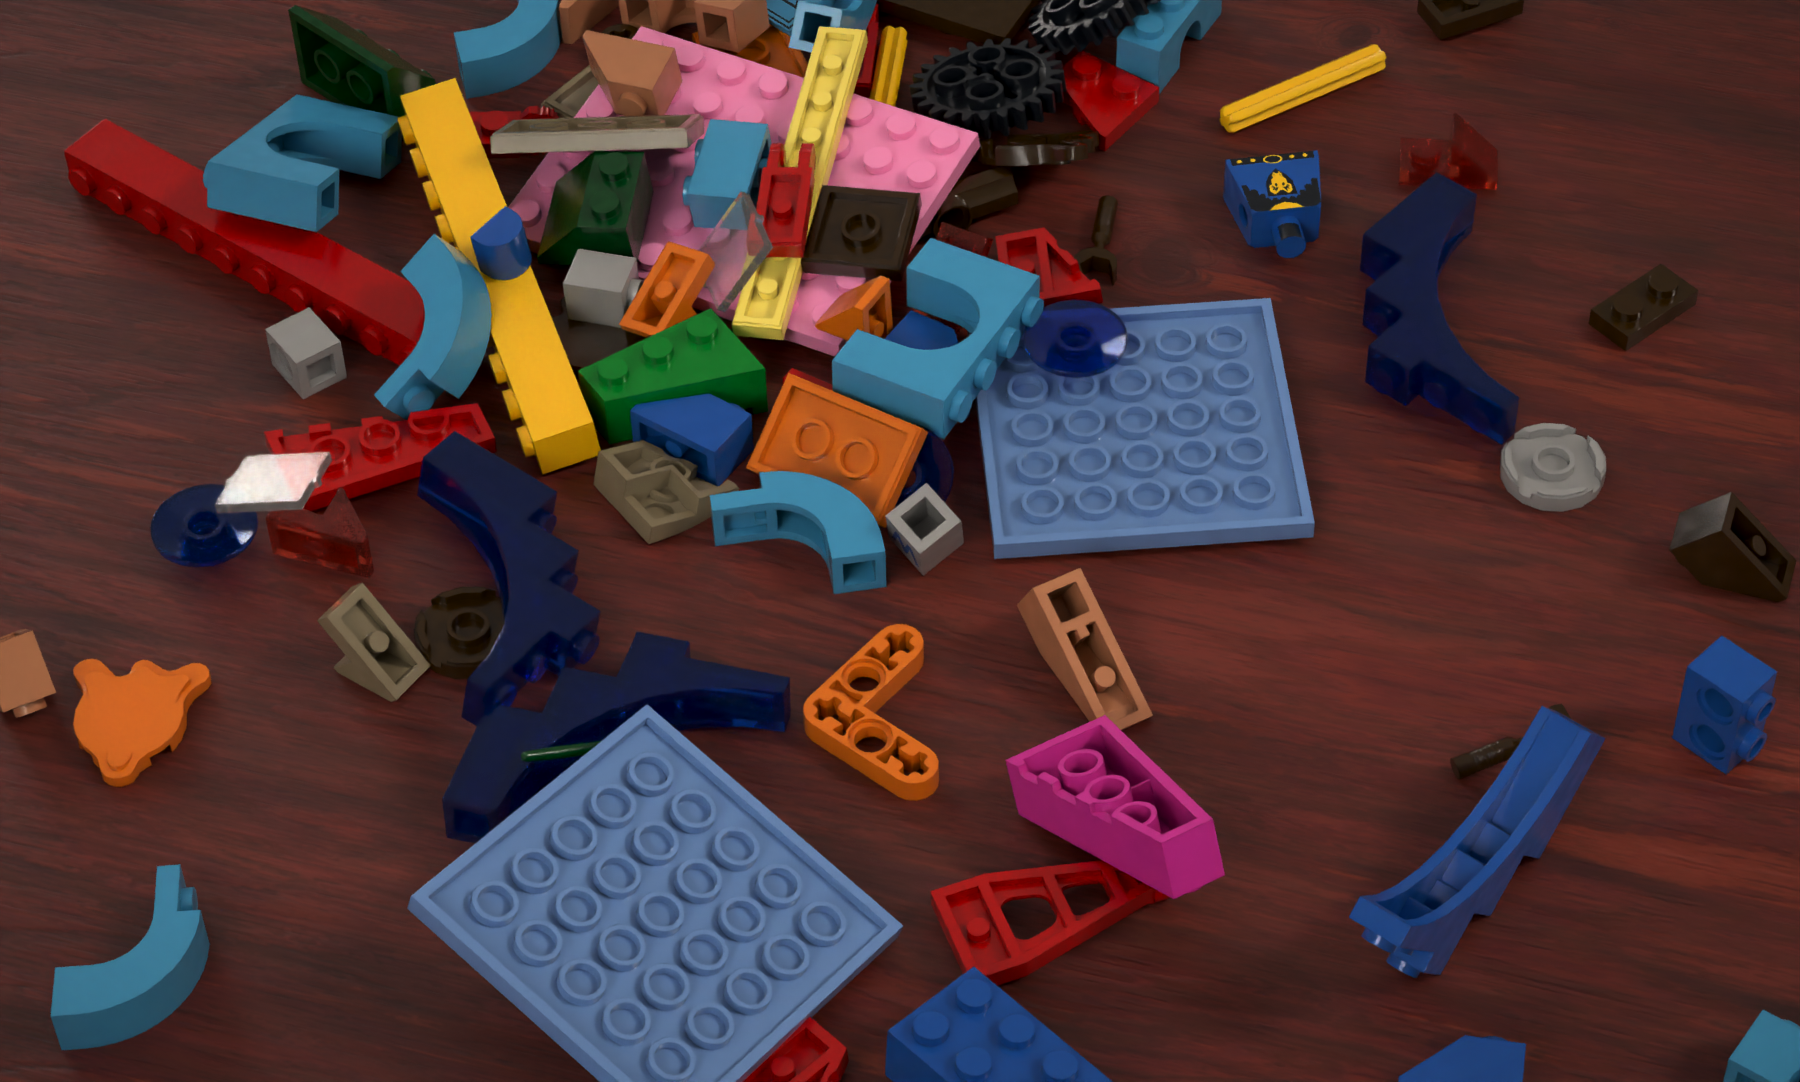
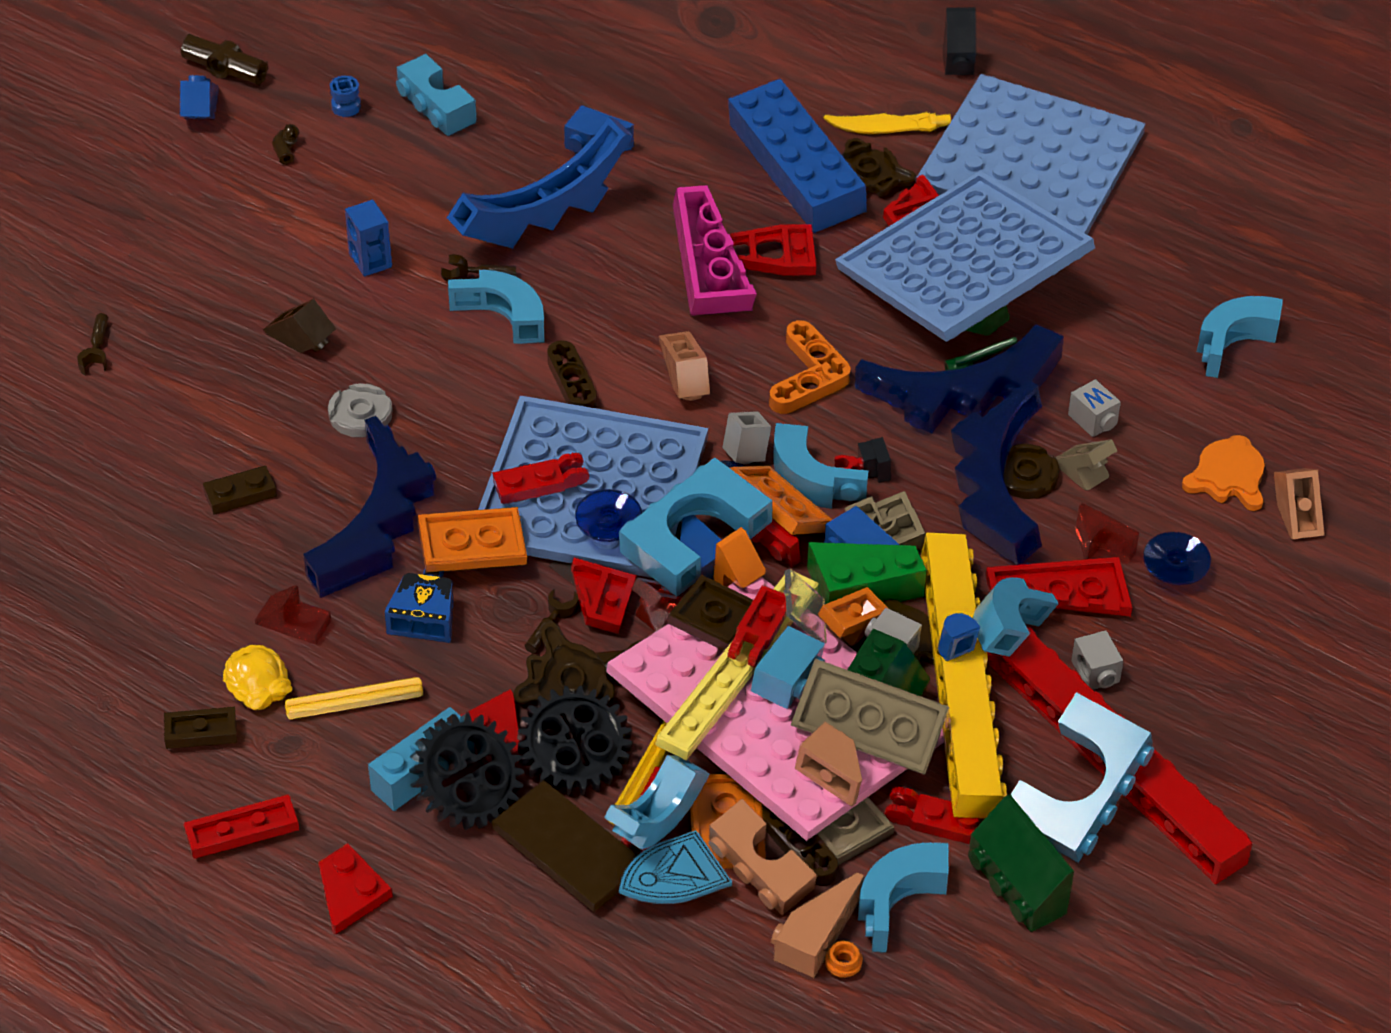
camera: 165 degrees left, 0 degrees up
clear piece [214,452,332,513] -> none
none -> yellow hair [223,645,292,711]
none -> orange tile [418,507,527,573]
none -> dark azure arch [448,270,545,344]
none -> red hinge [492,452,590,504]
none -> dark brown beam [547,341,597,408]
none -> black piece [834,437,891,483]
none -> light grey brick [1068,379,1121,437]

